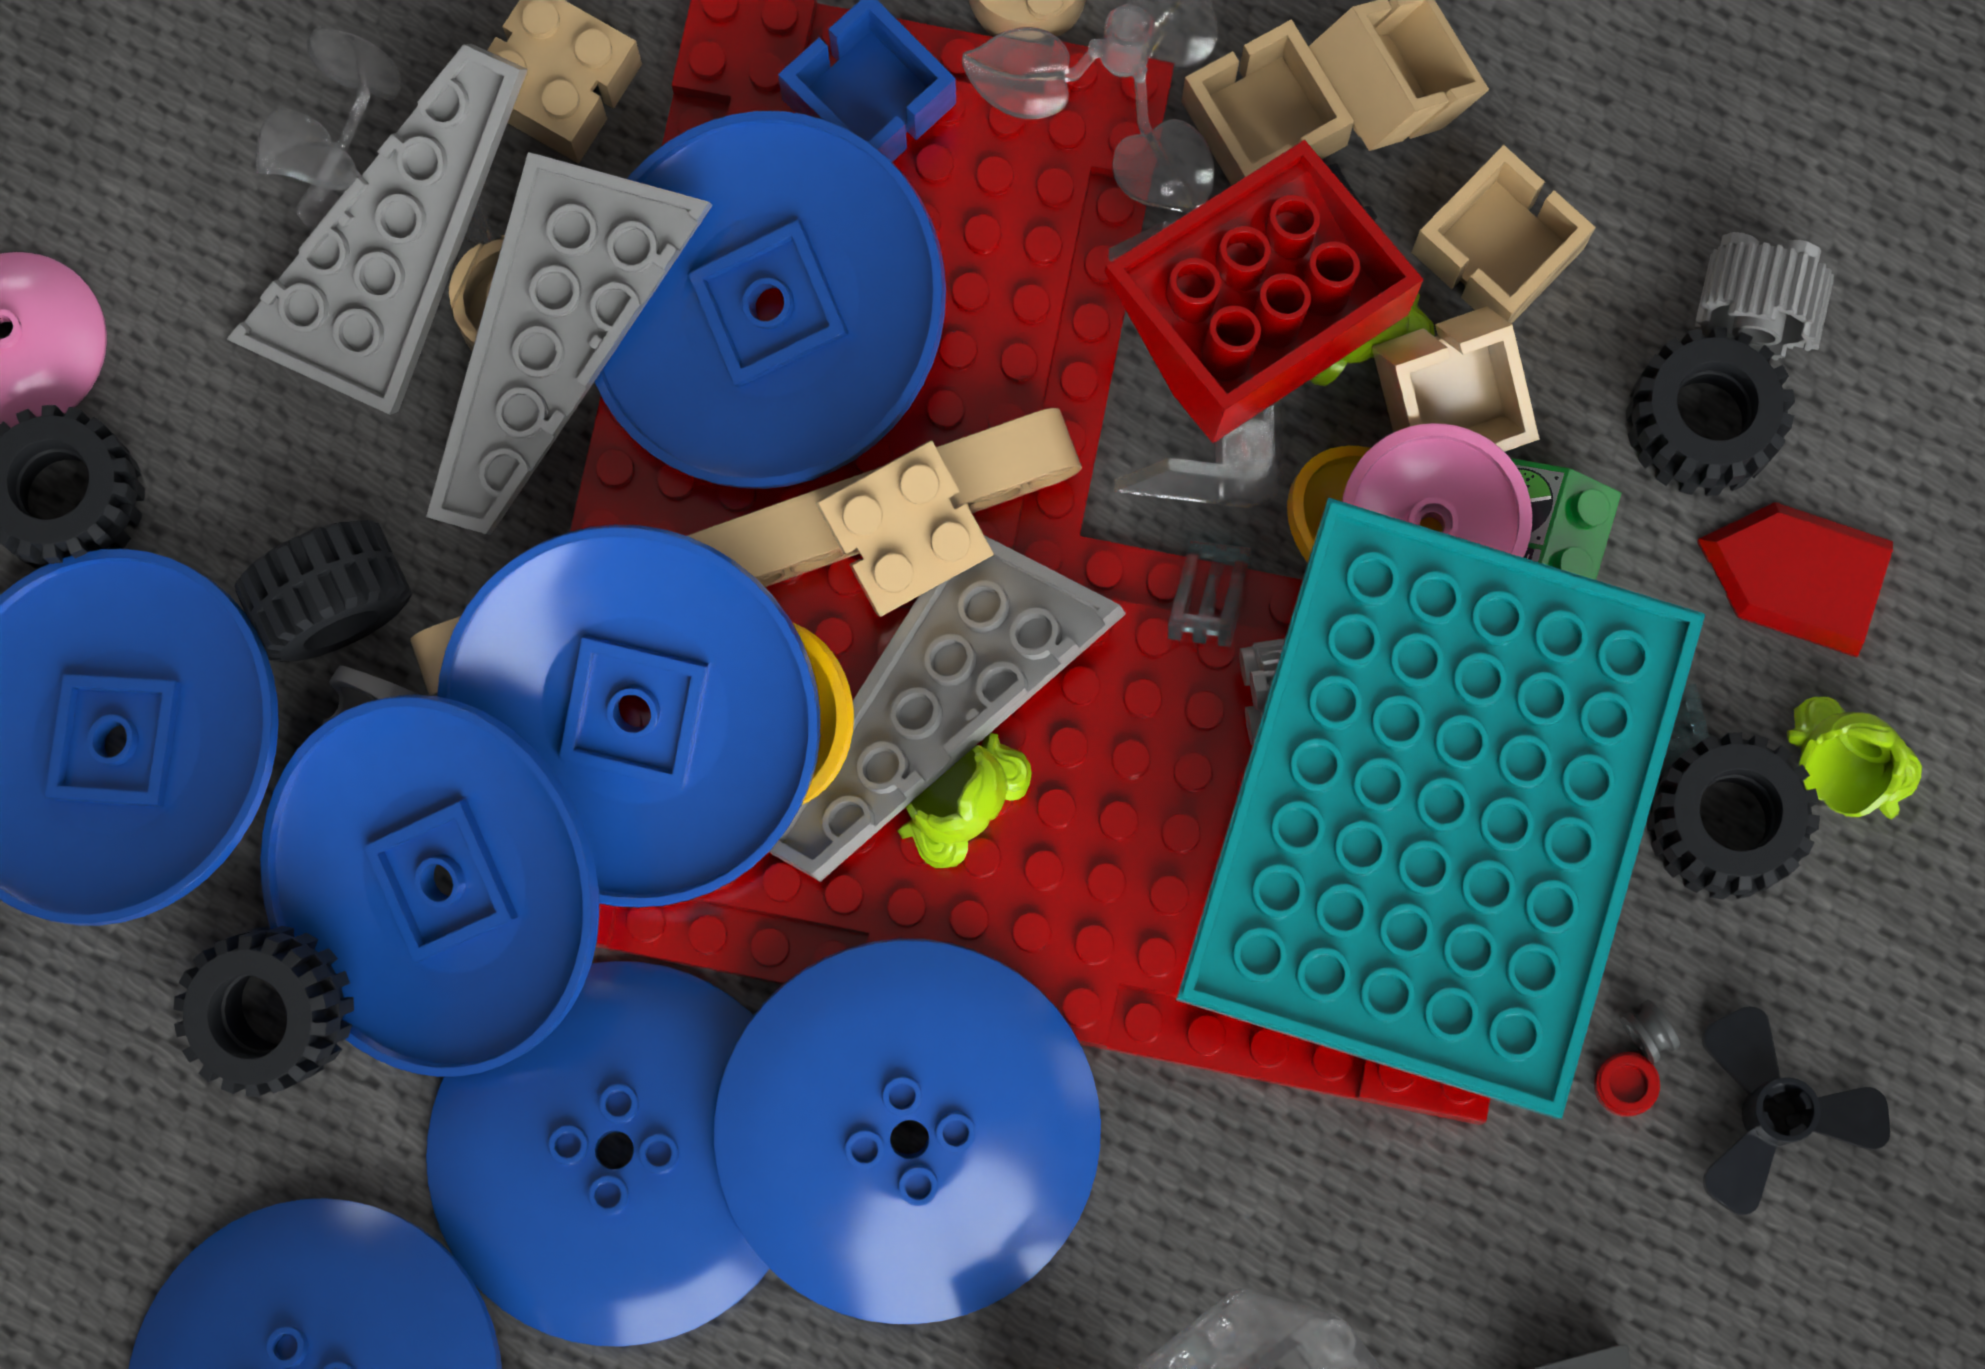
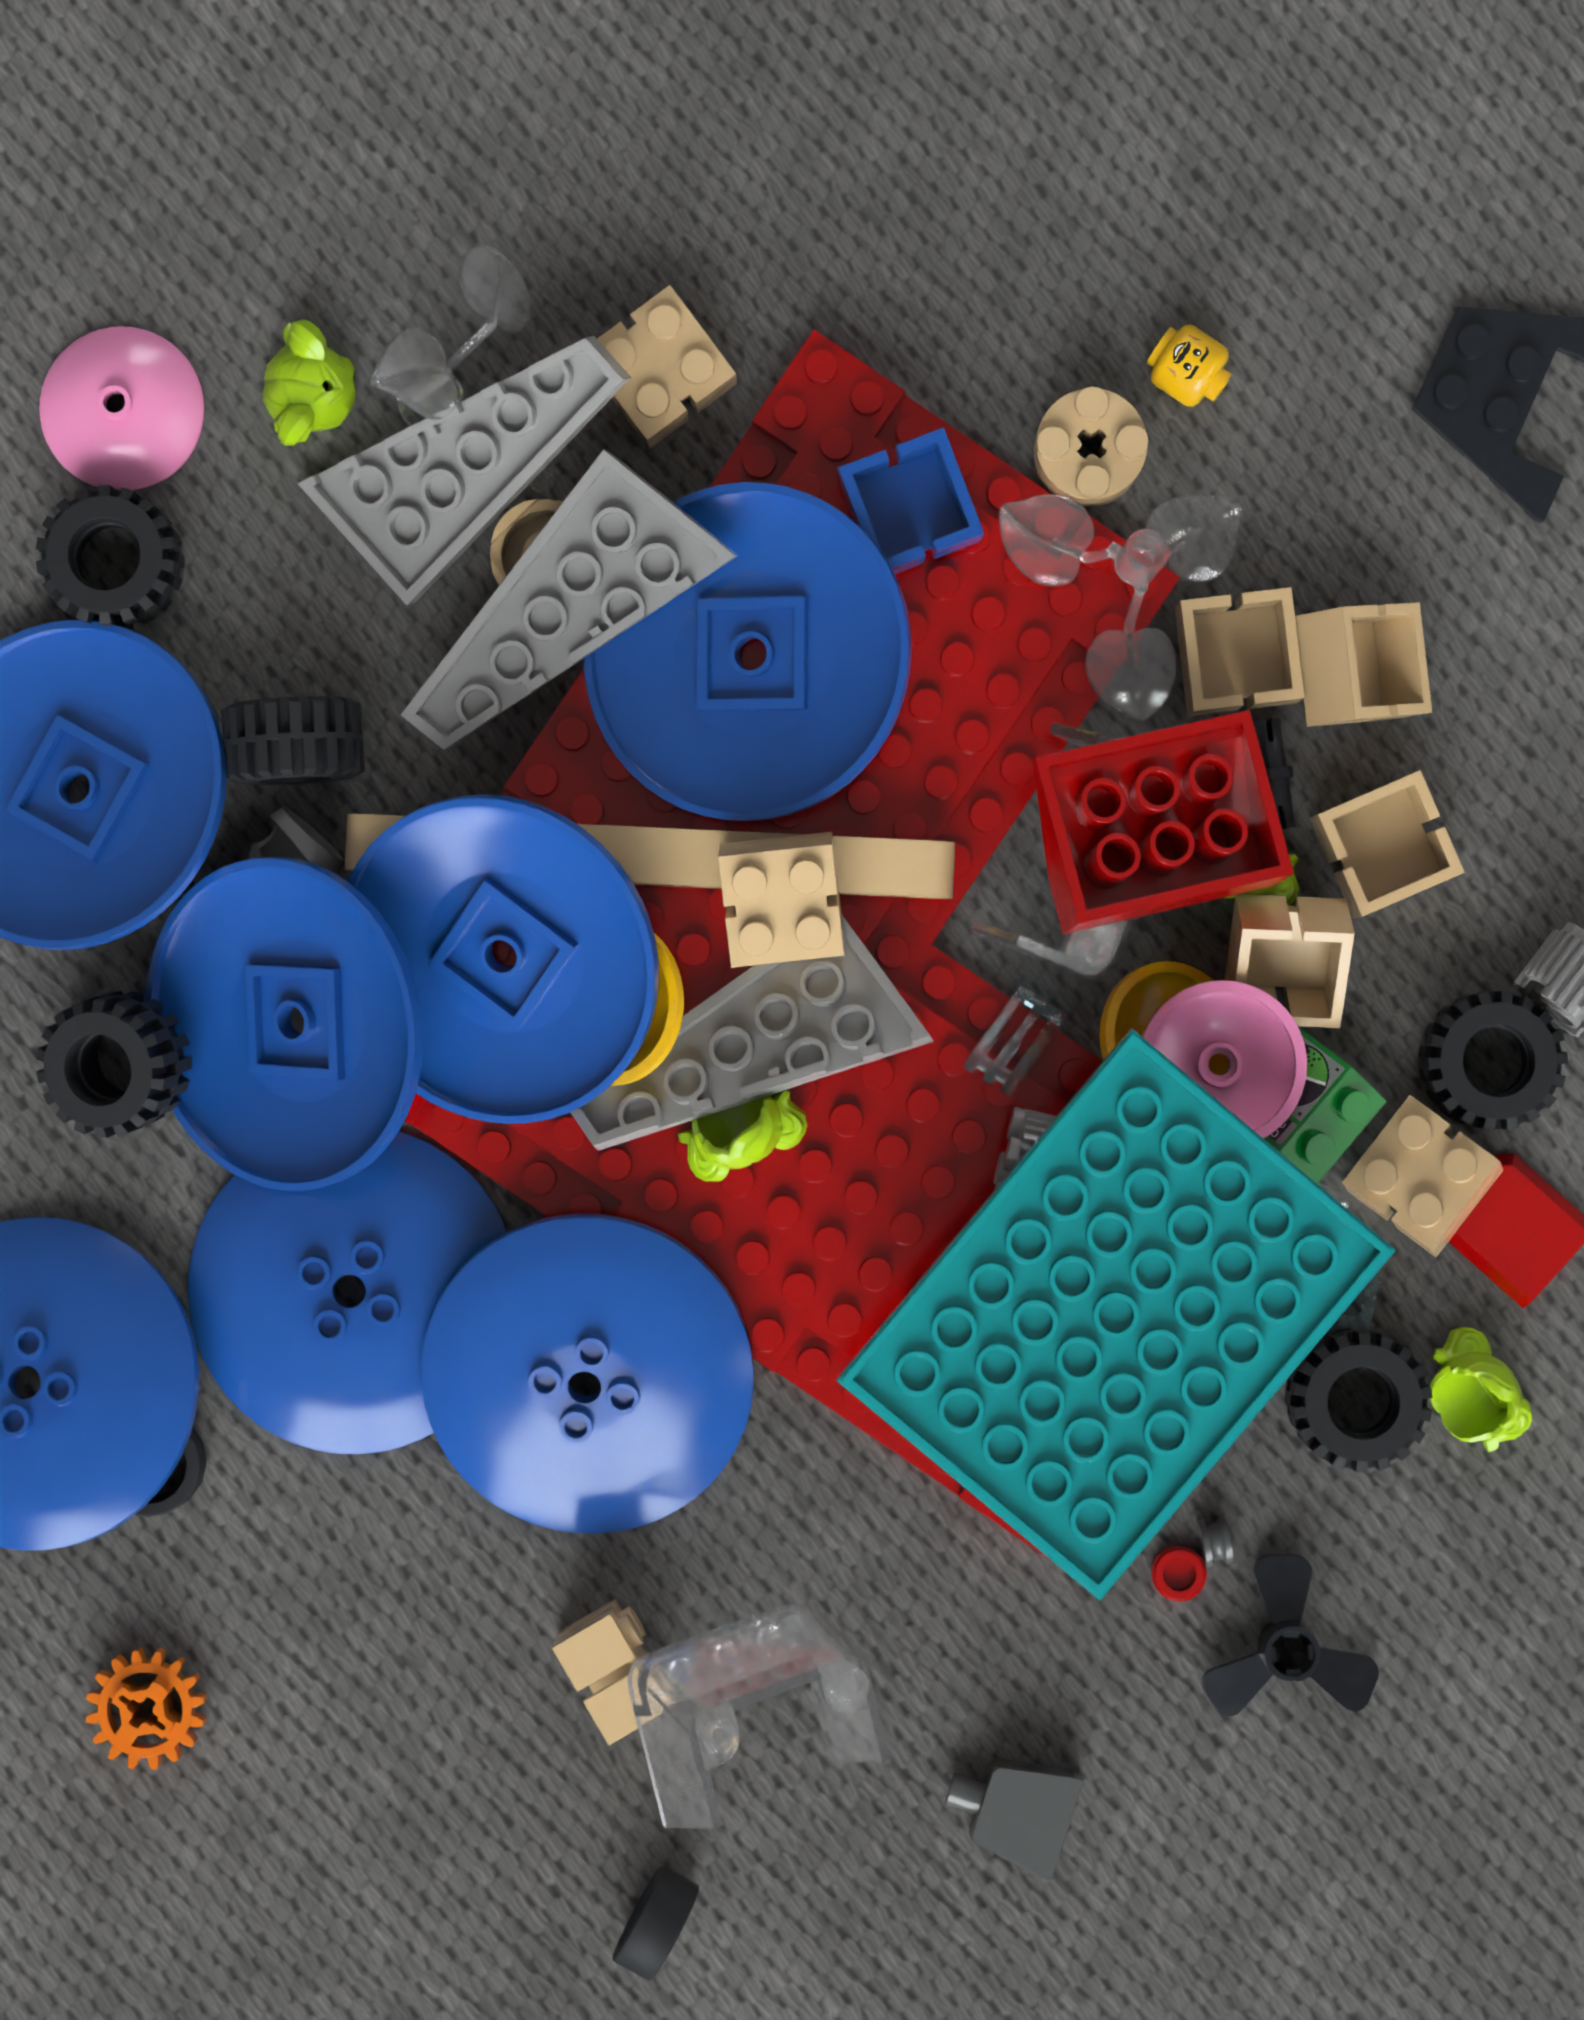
camera: 20 degrees right, 10 degrees up
none -> lime hair [262,319,356,446]
none -> tan piece [1342,1095,1503,1257]

